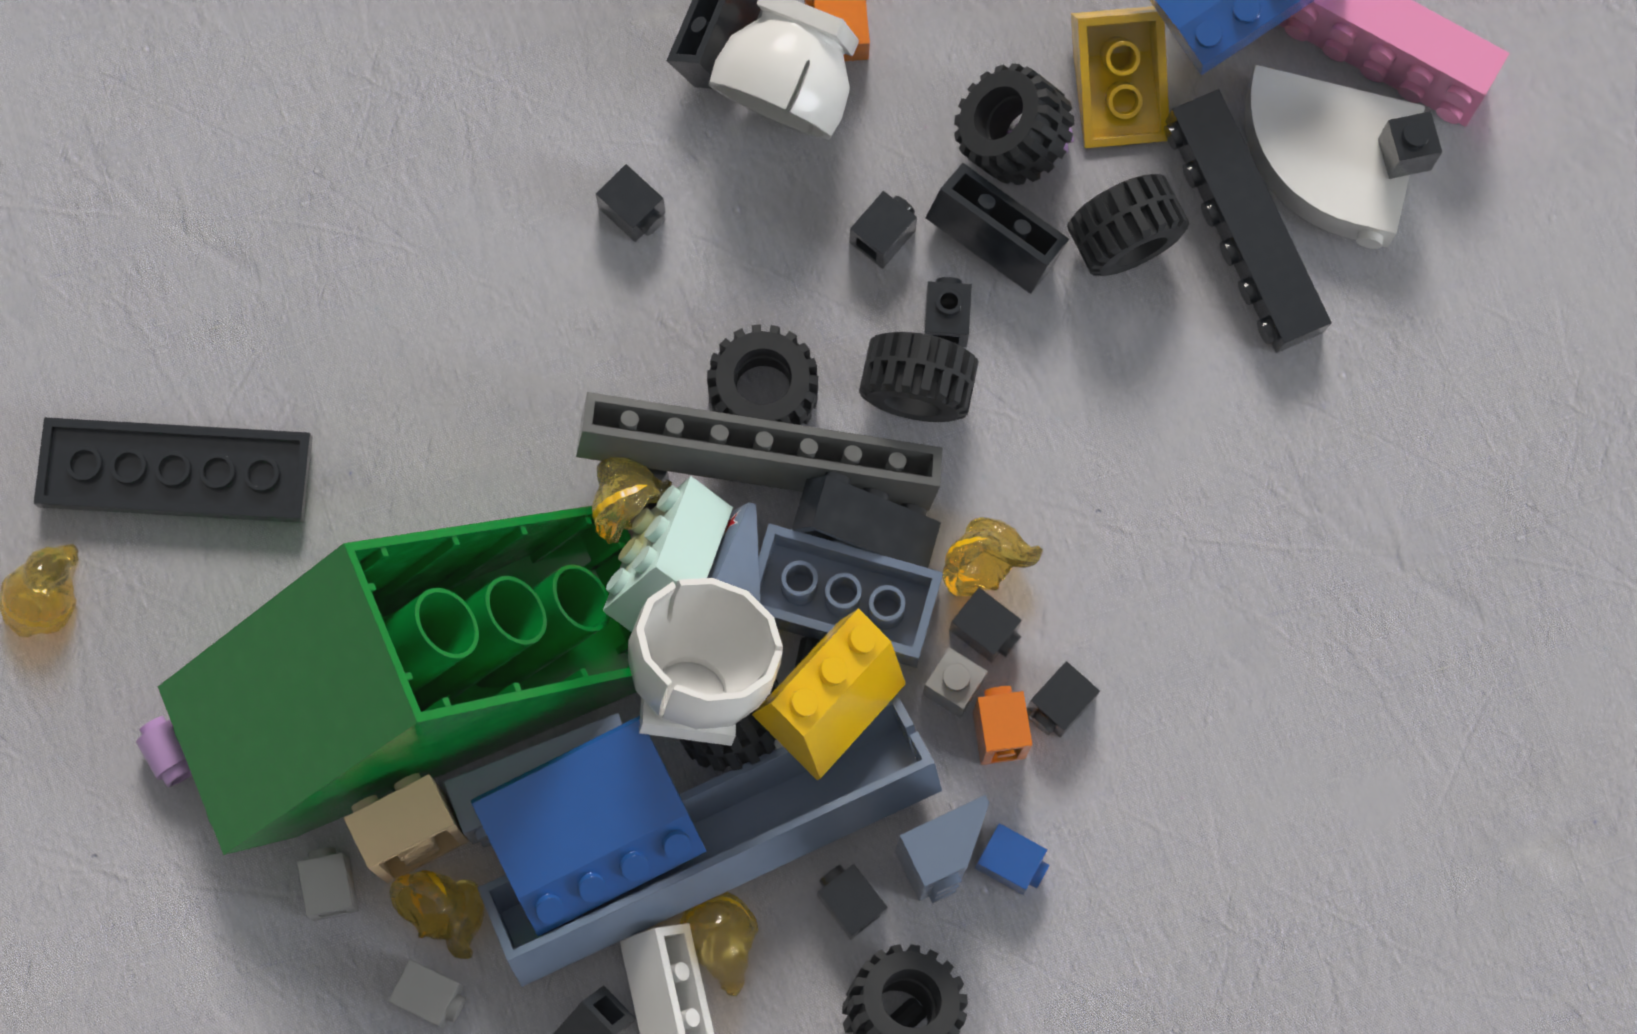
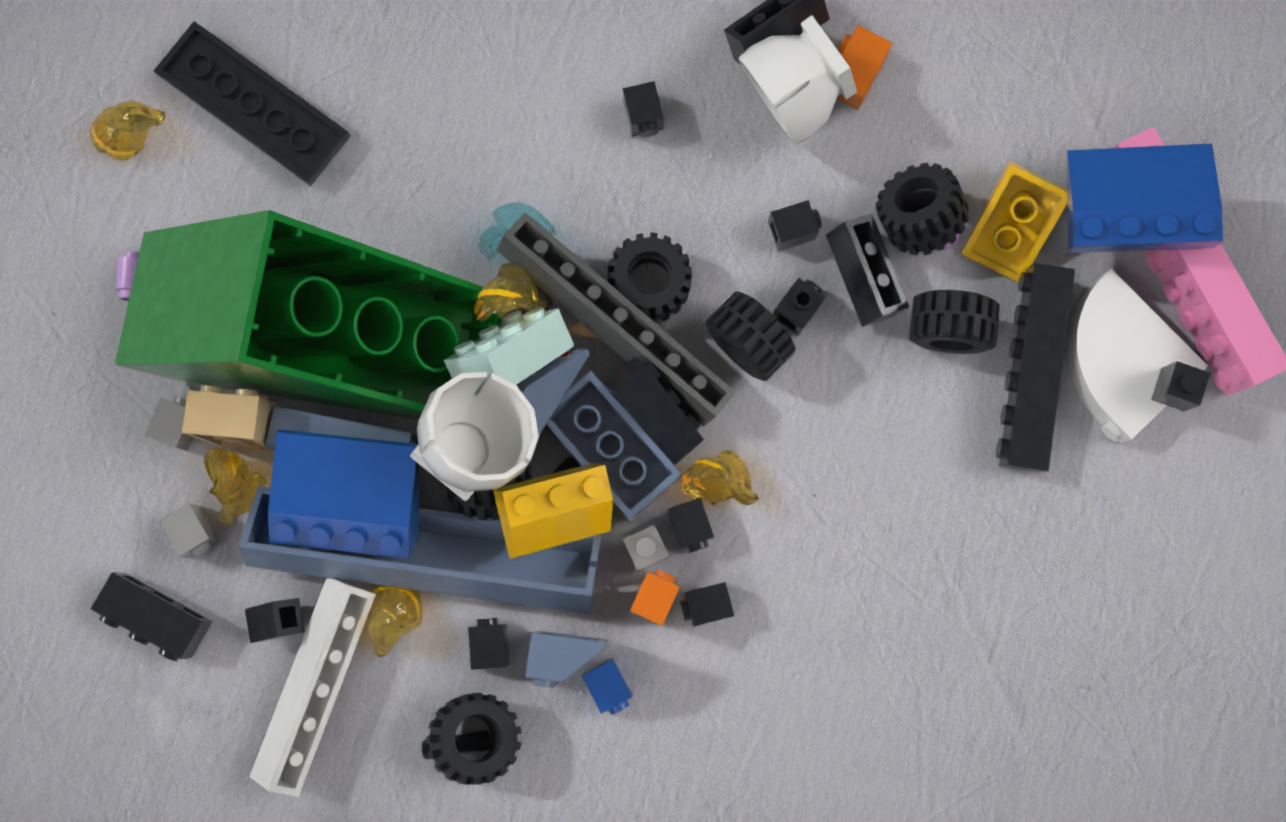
camera: 35 degrees right, 5 degrees up
none -> clear light blue brick [477,202,556,262]

